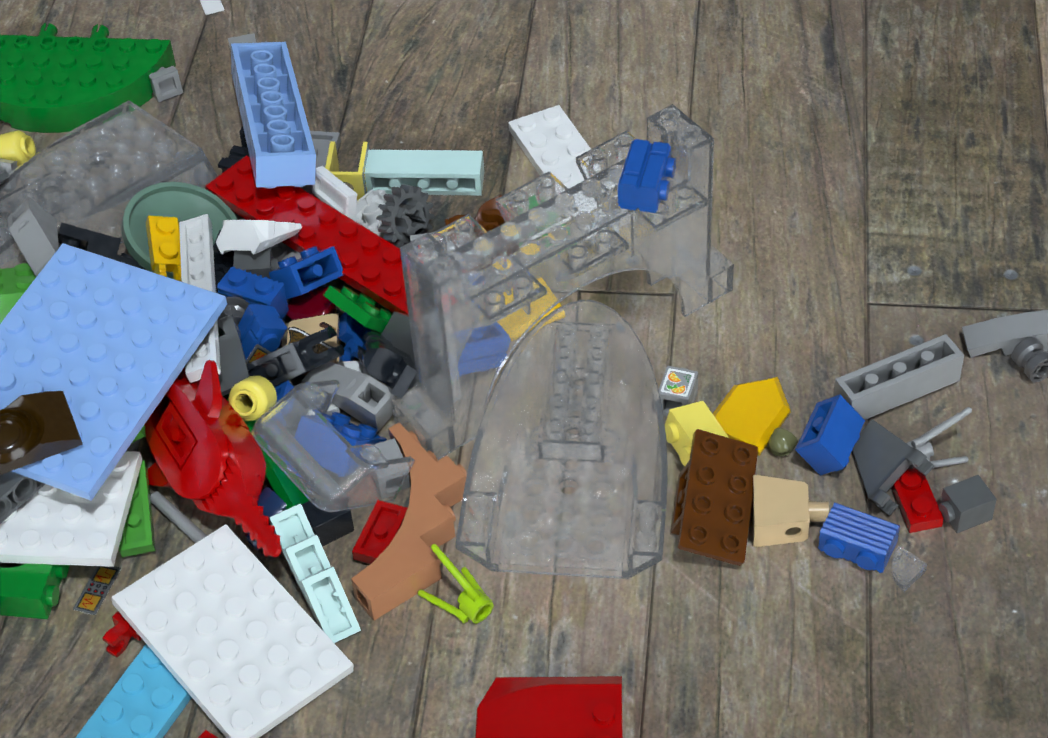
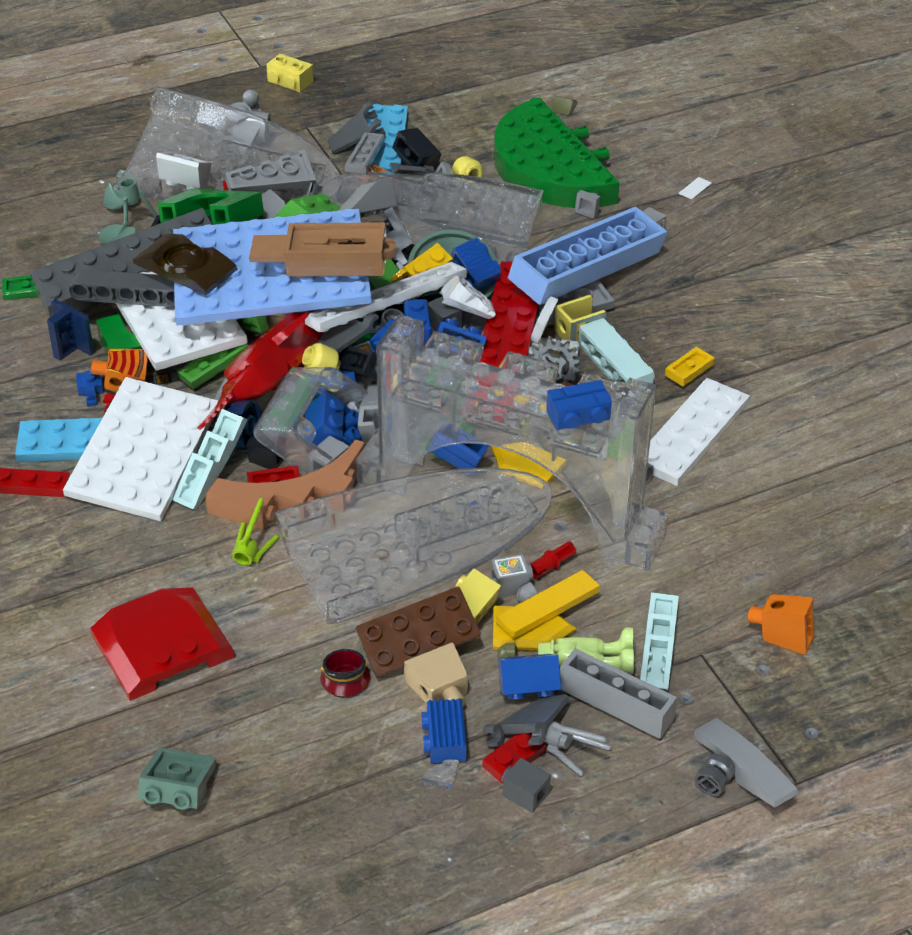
camera: 55 degrees right, 5 degrees down
none -> blue plate [76,371,103,407]
none -> orange torso [91,349,148,392]
none -> medium nougat piece [249,222,397,277]
none -> dark red piece [320,649,370,697]
none -> blue brick [451,237,501,291]
none -> yellow tile [496,570,600,639]
none -> light grey hinge [517,582,538,603]
none -> red axle [529,541,577,579]
none -> yellowish green piece [538,627,634,675]
none -> light aqua slope [640,592,679,691]
none -> yellow plate [665,347,715,386]
none -> orange torso [748,594,815,655]

